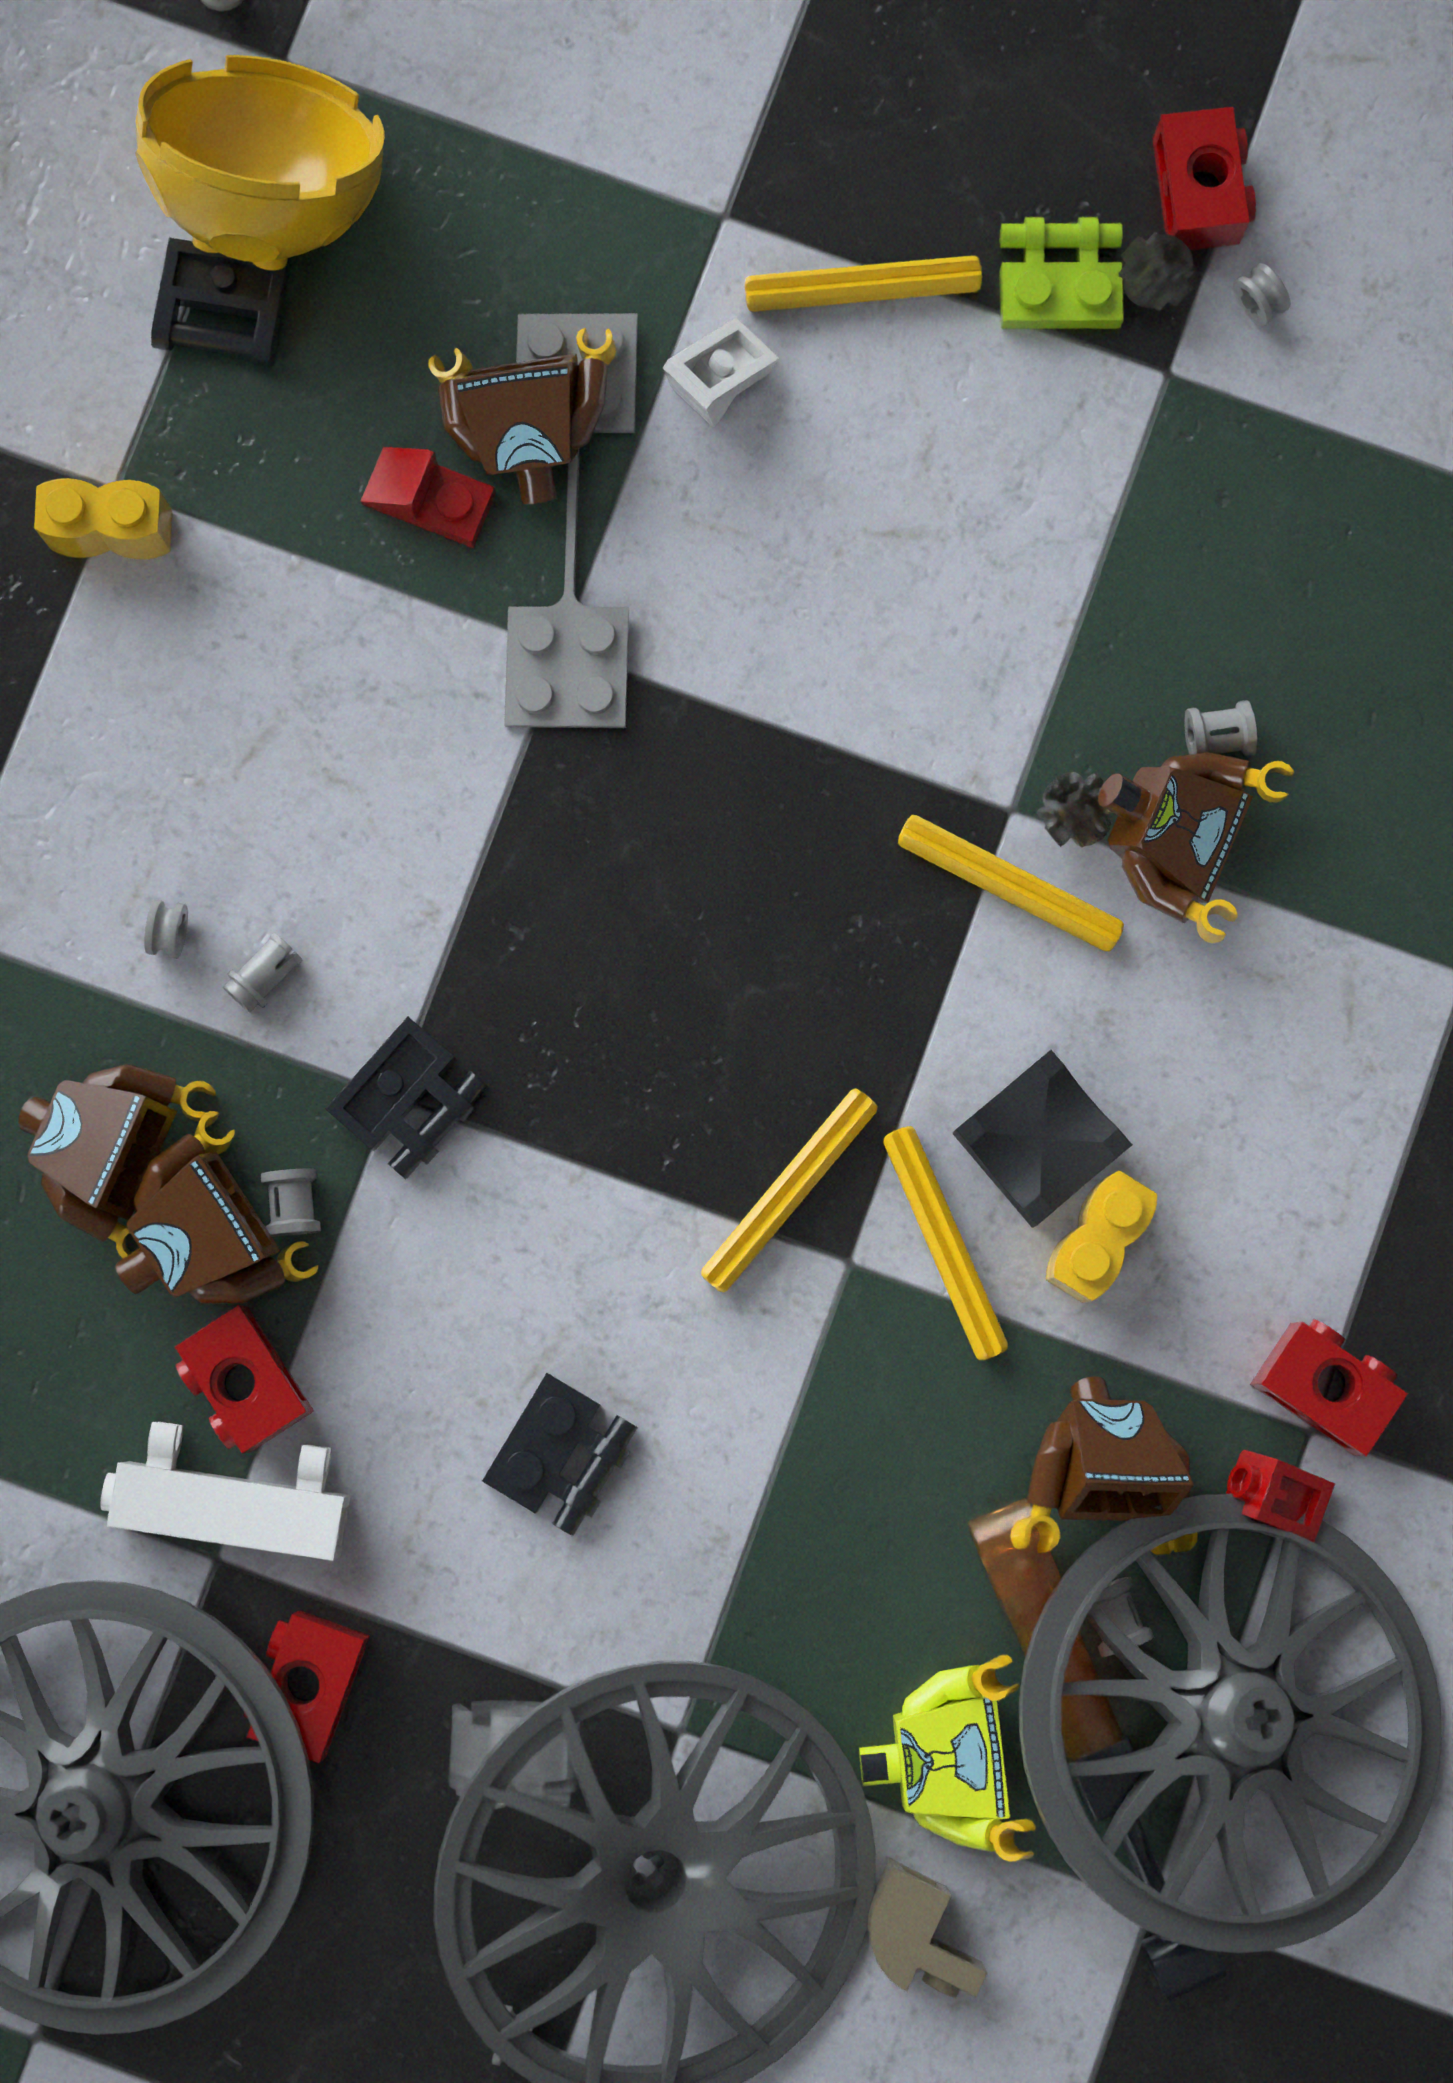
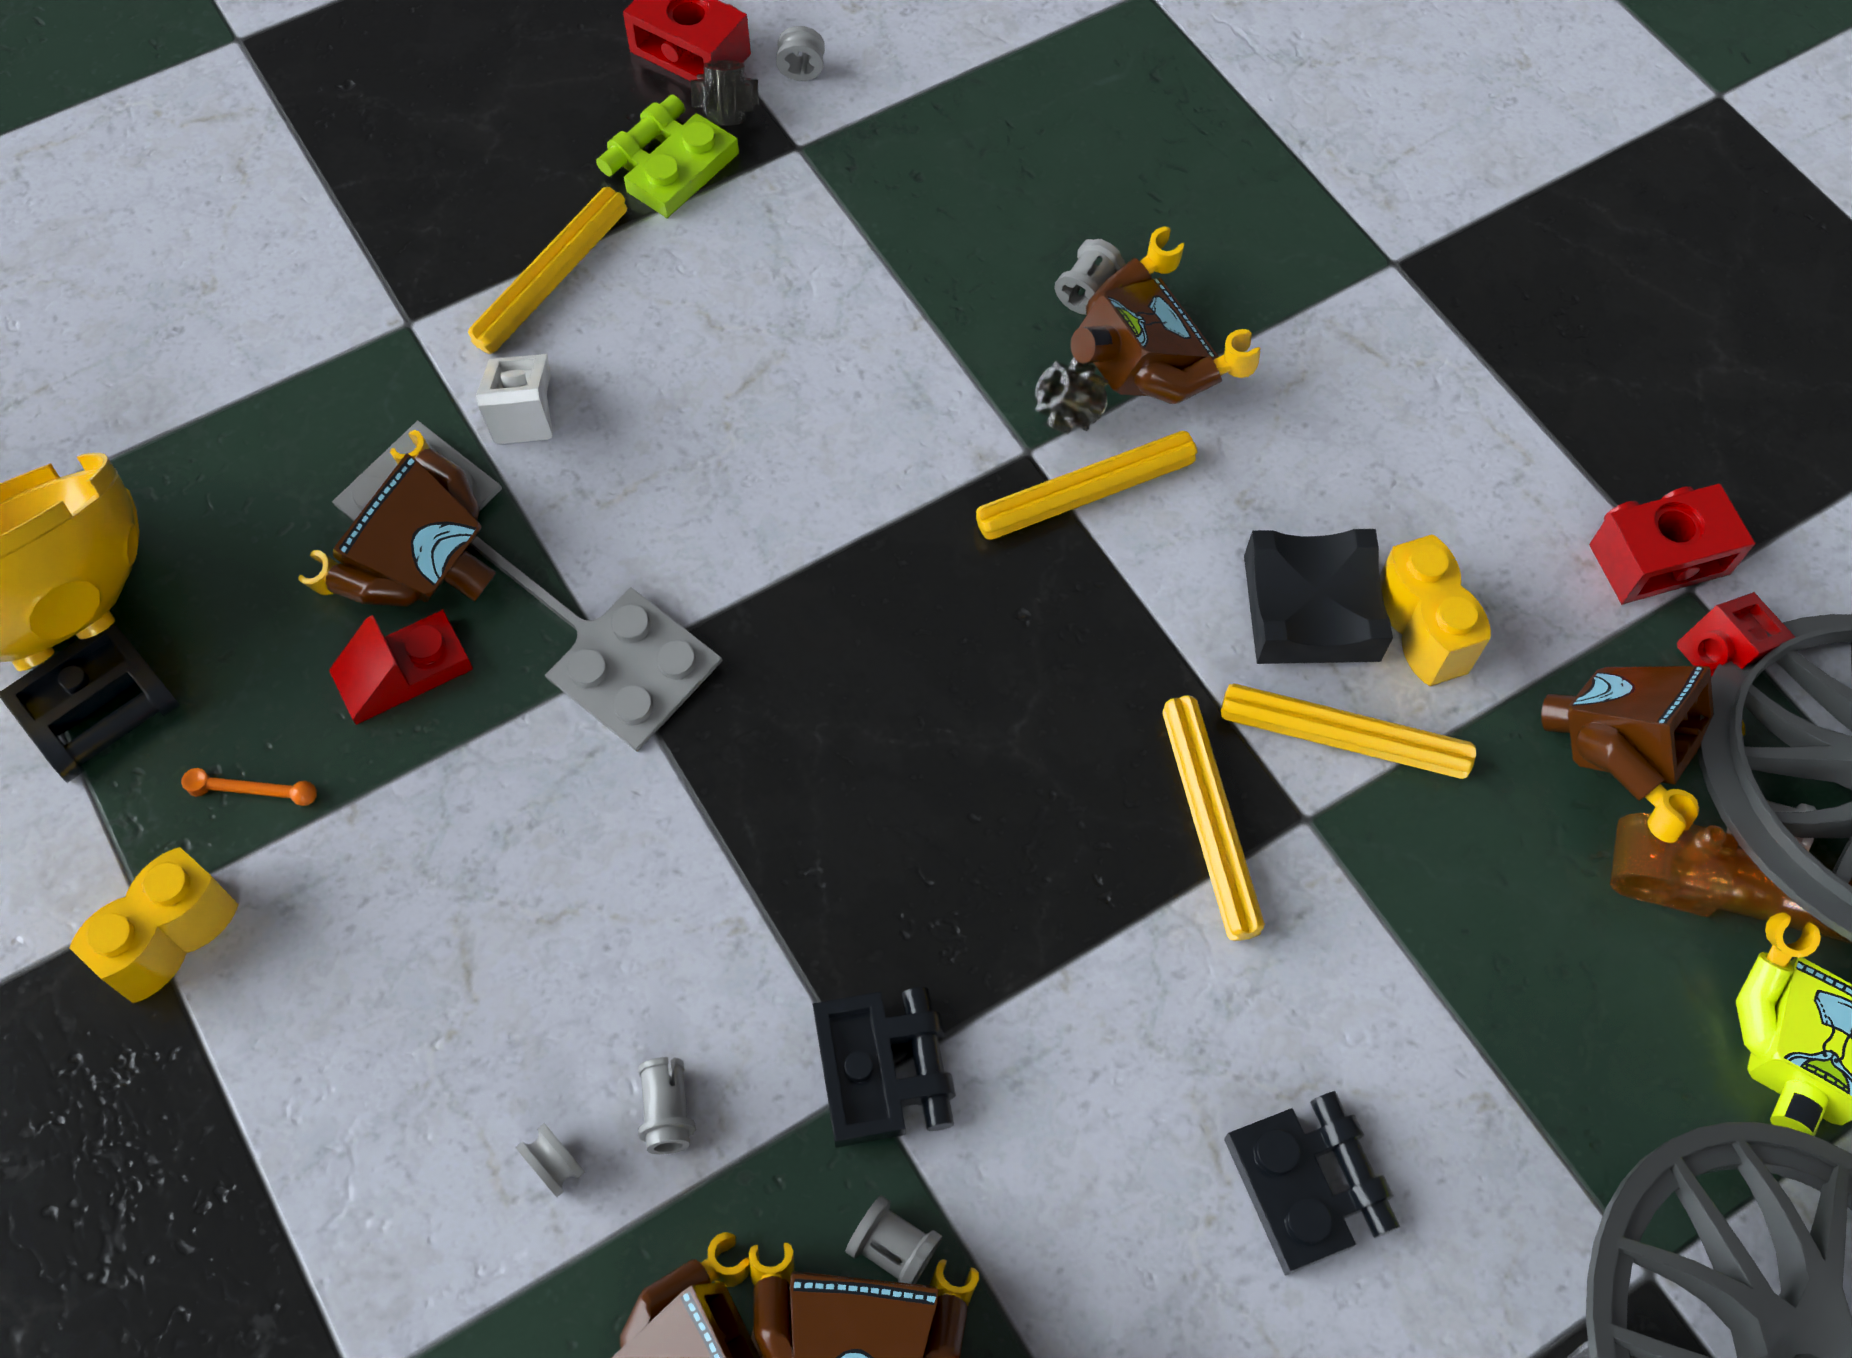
camera: 50 degrees left, 20 degrees down
none -> orange hinge [181,768,317,806]

